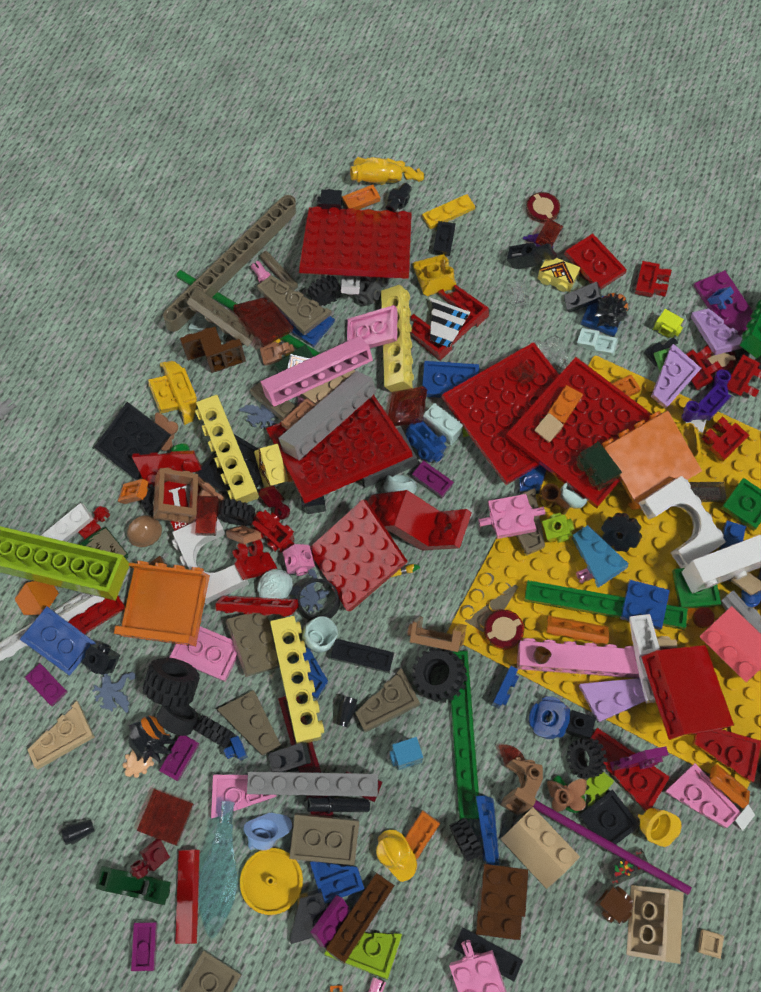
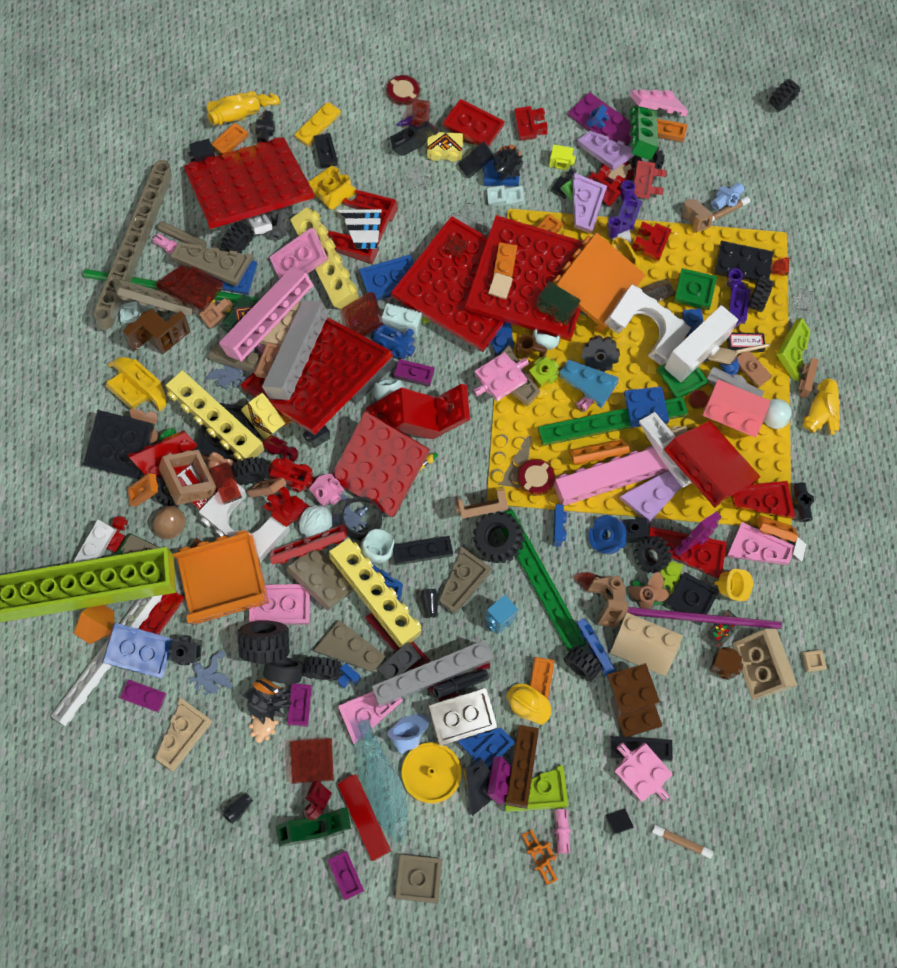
camera: 30 degrees left, 0 degrees up
reddish brown hinge [533,646,552,664] -> none

